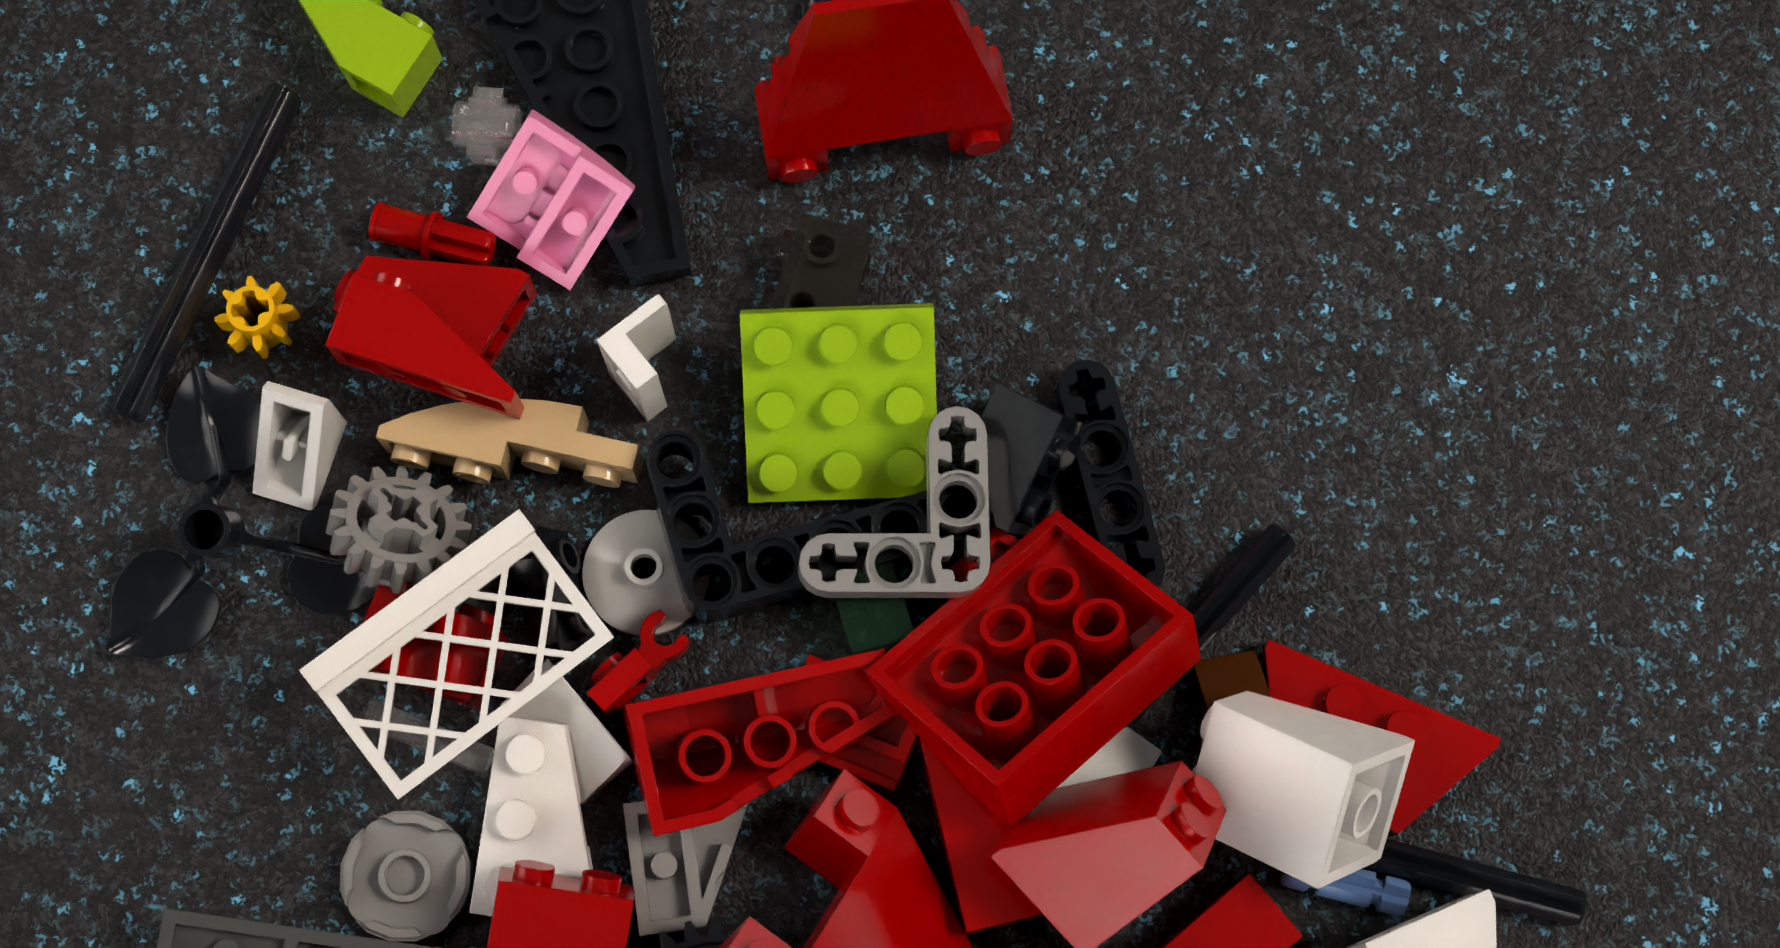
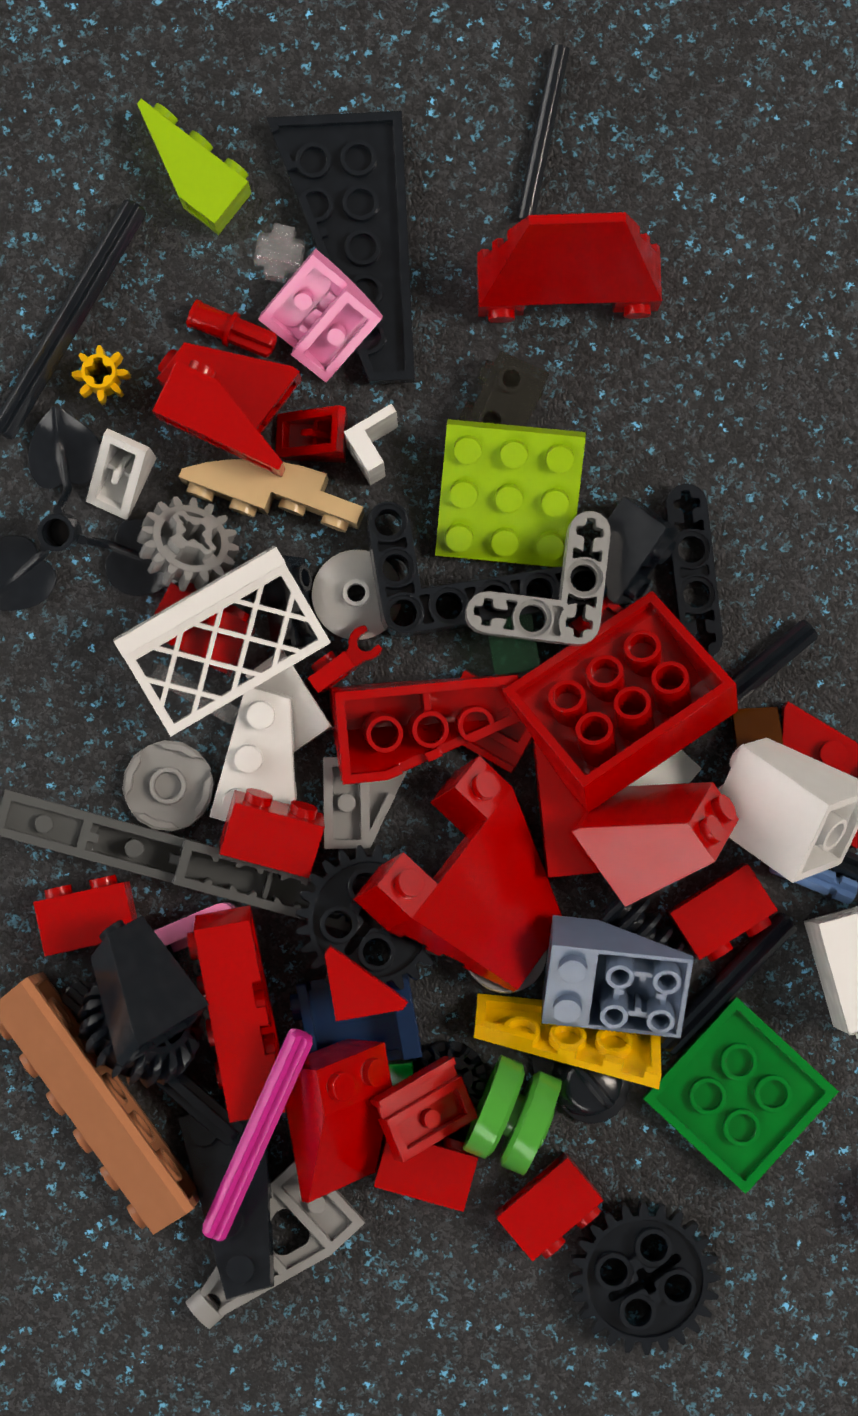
camera: 10 degrees right, 10 degrees up
none -> red slope [275,405,348,463]

